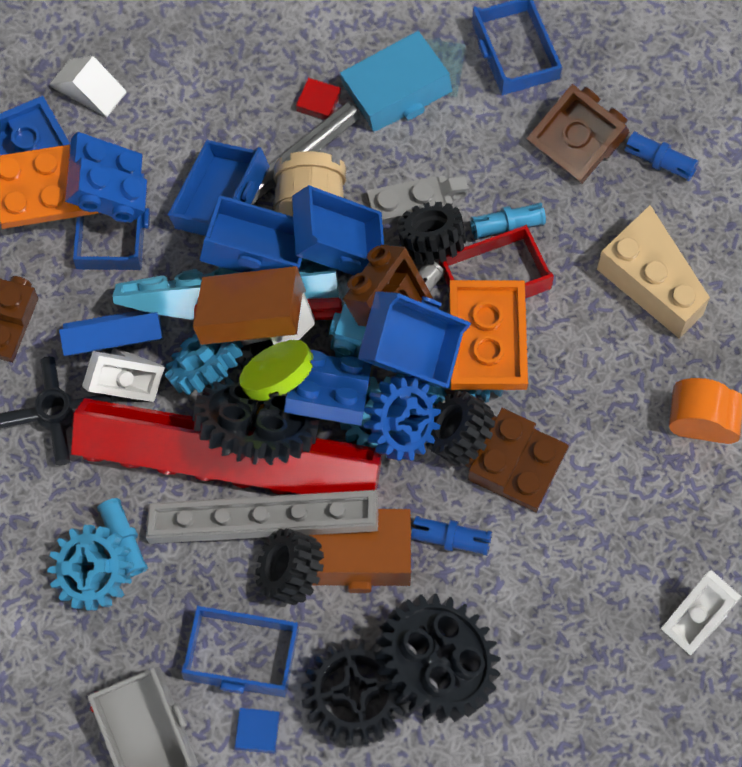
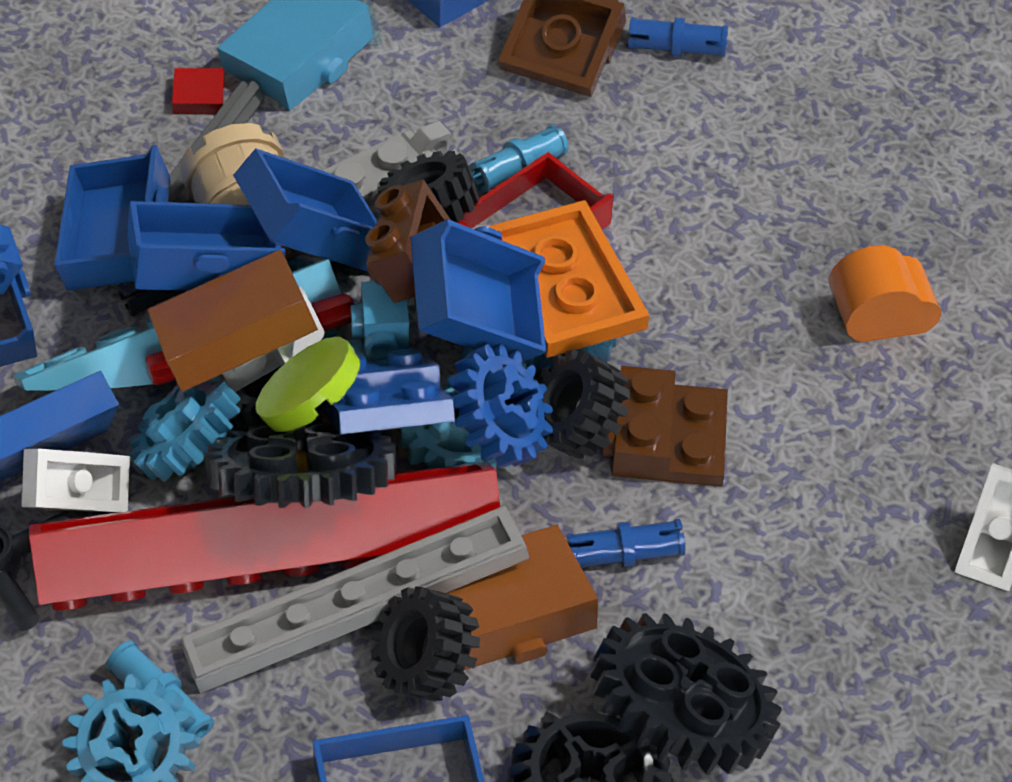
camera: 25 degrees left, 15 degrees down
tan wedge [597,205,710,339] -> none

